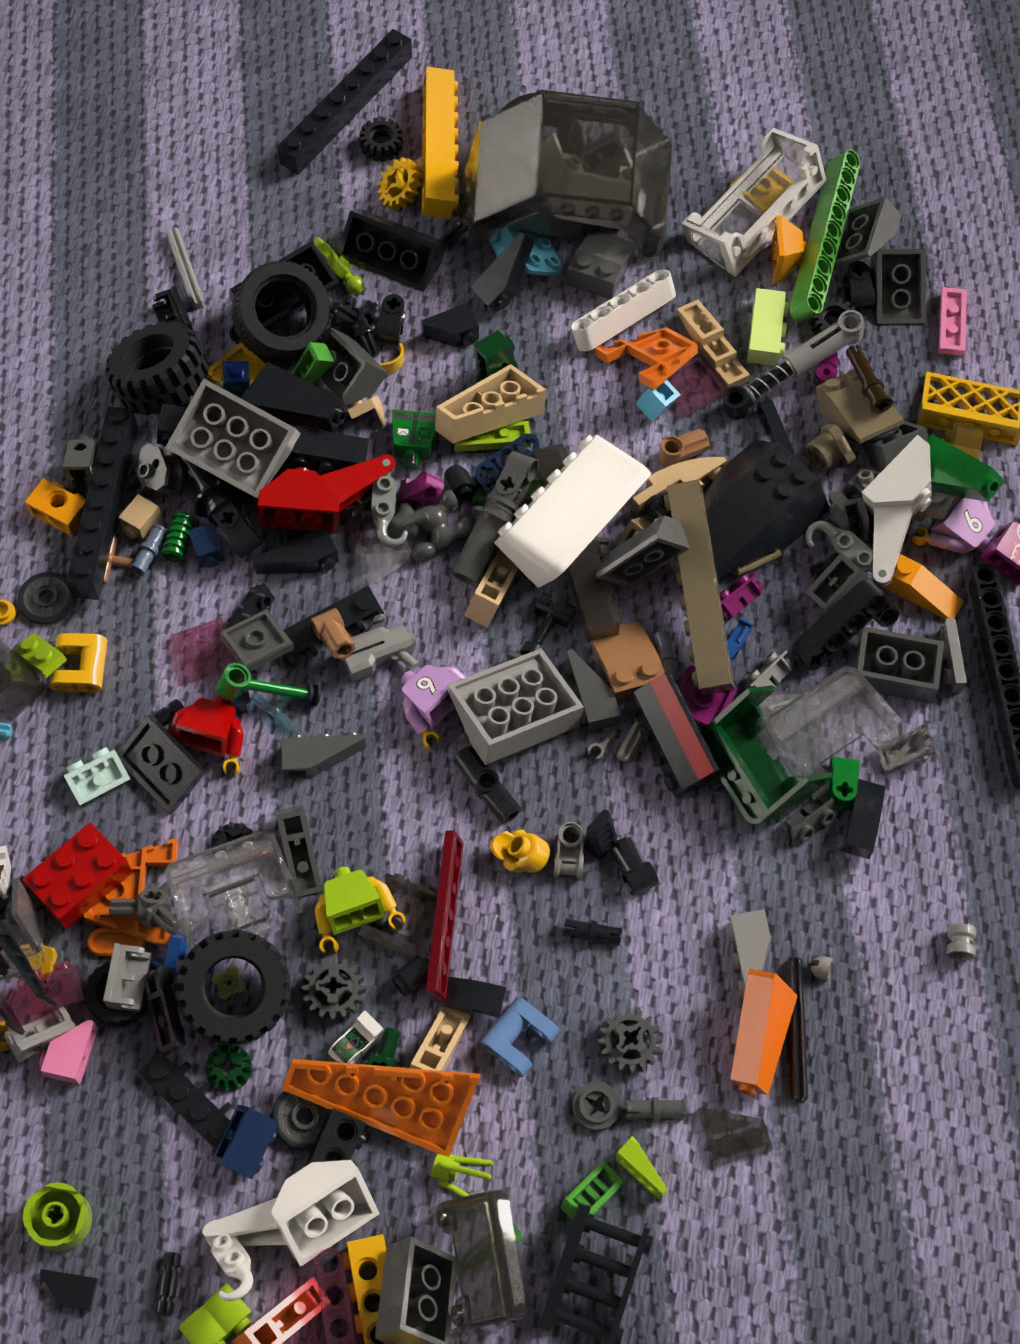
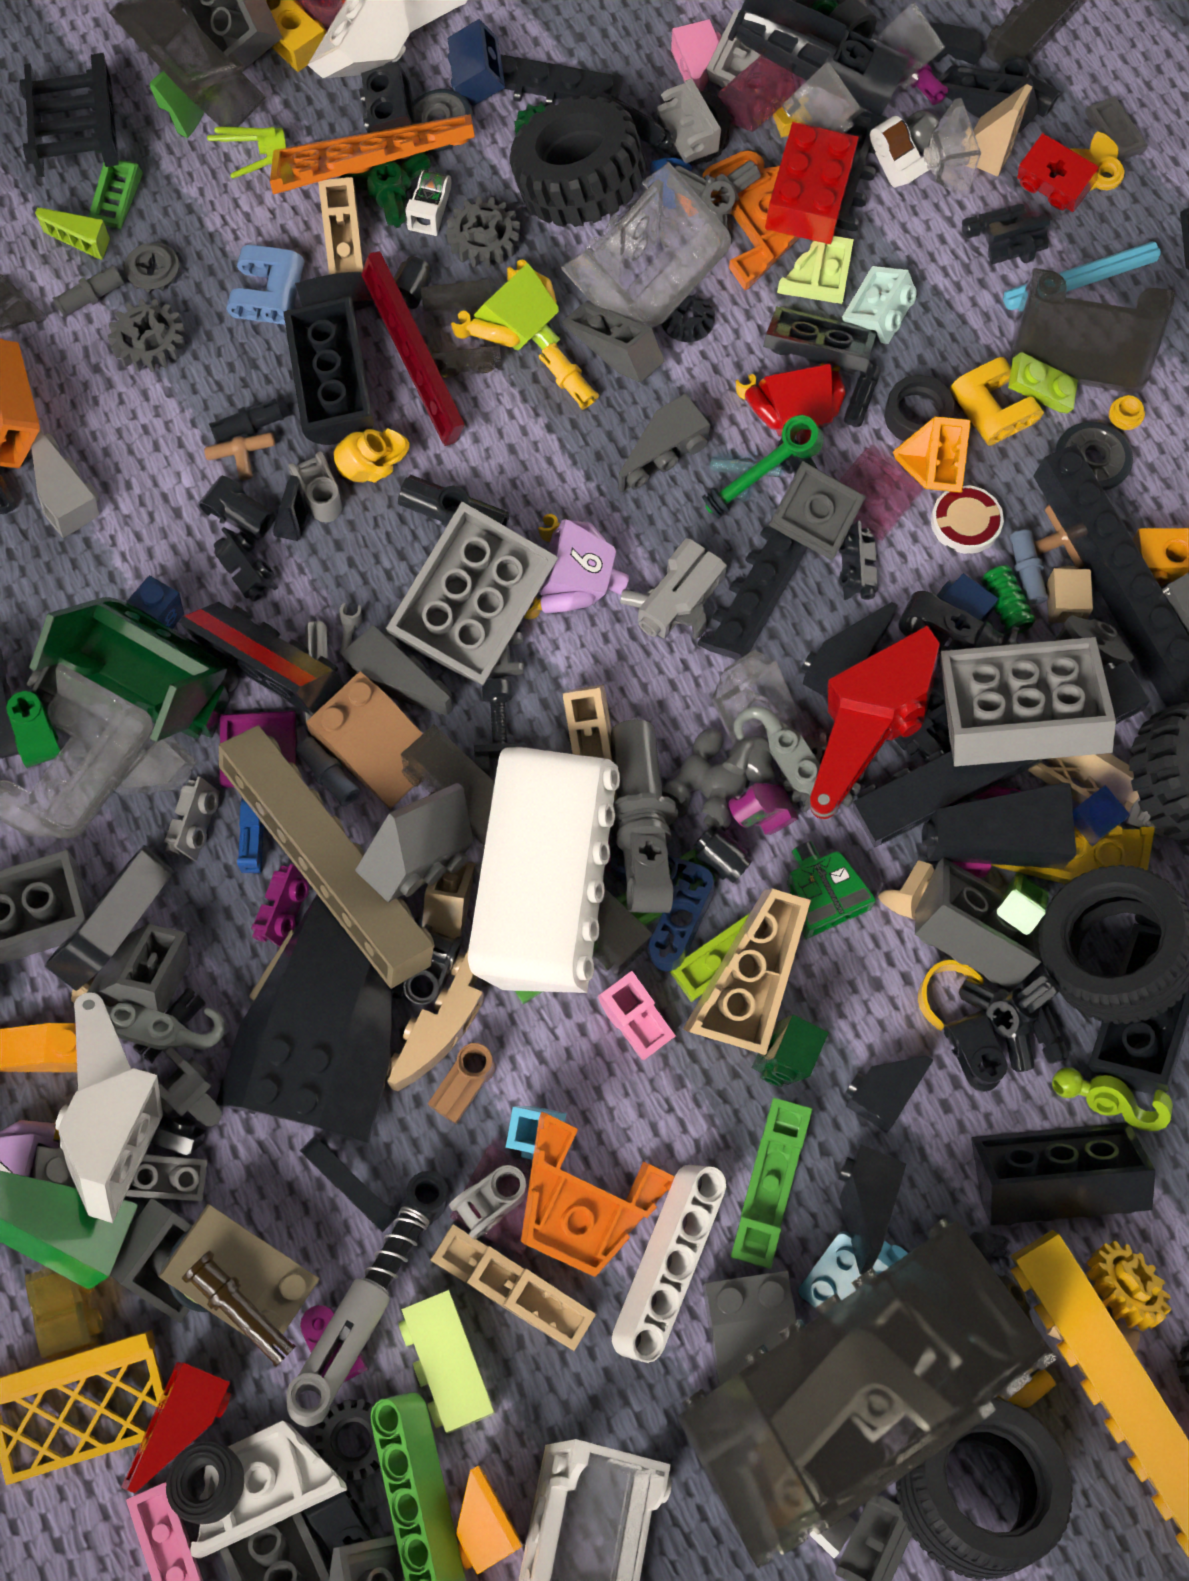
camera: 150 degrees right, 5 degrees up
medium nougat piece [310,608,355,660] -> none
dark tan piece [804,424,856,472] -> none
none -> red slope [121,1362,231,1493]
none -> dark blue brick [126,575,184,629]
none -> black tyre [166,1441,244,1525]
none -> white wing [190,1421,347,1559]
none -> medium nougat piece [204,432,276,481]
none -> black hinge [214,527,278,602]
none -> black brick [283,296,374,445]
none -> light grey piece [449,1165,528,1240]
none -> yellow pin [539,343,599,410]
none -> bright pink brick [598,971,676,1060]
none -> bright green slope [731,1097,812,1269]
none -> yellowish green wing [777,236,854,304]
none -> black tyre [884,375,954,442]
none -> light orange slope [893,417,970,493]
none -> tile [931,485,1004,554]

